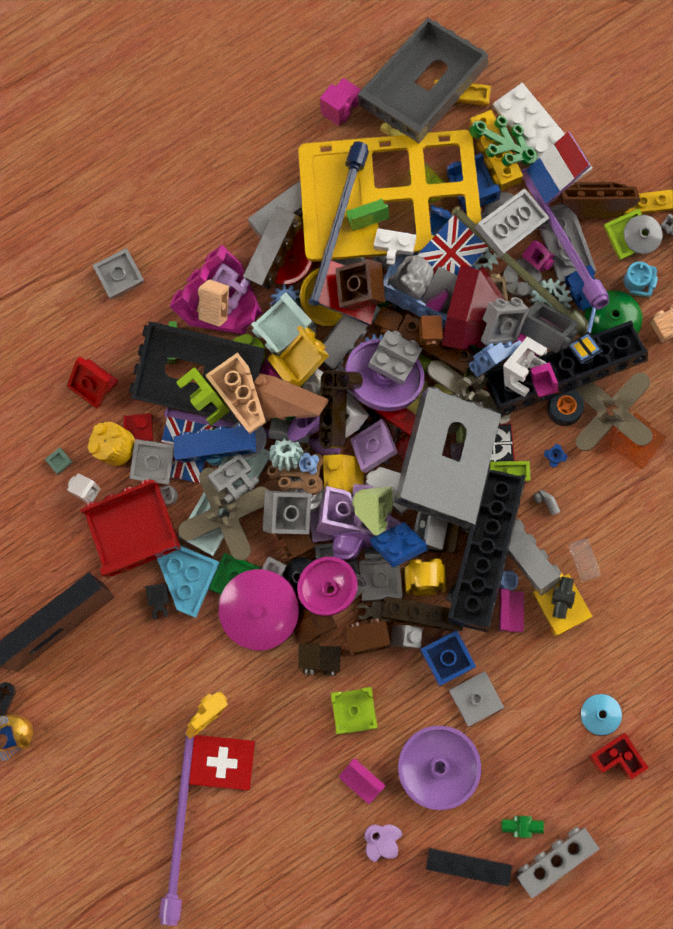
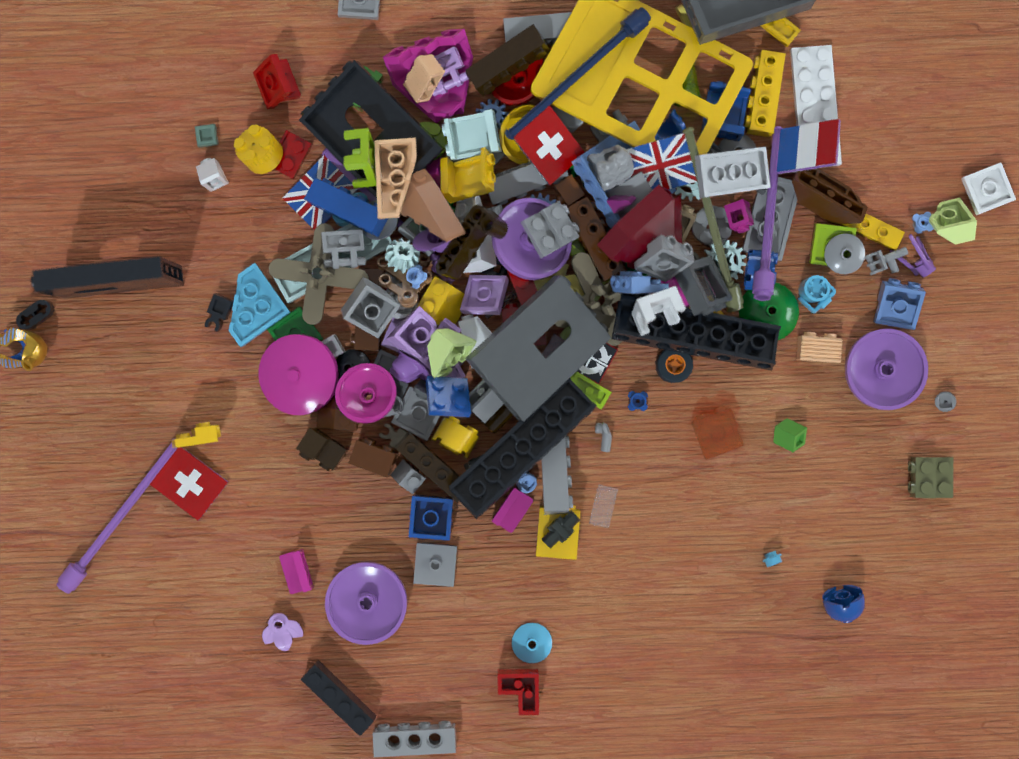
camera: 20 degrees right, 10 degrees up
red panel [80,479,181,578] -> none
light grey plate [129,439,174,485] -> none
light grey tile [160,485,178,506] -> none
lime panel [331,687,377,735] -> none
reddish brown brick [335,260,385,310] -> none
bright green panel [346,199,389,231] -> none
white plate [374,228,416,265] -> none
dark orange brick [419,316,443,347] -> none
green plant [469,116,537,167] -> none
green axle [501,816,544,838] -> none
dark pink panel [530,362,558,397] -> none
piece [568,307,603,364] -> none
dark tan piece [575,372,653,451] -> none

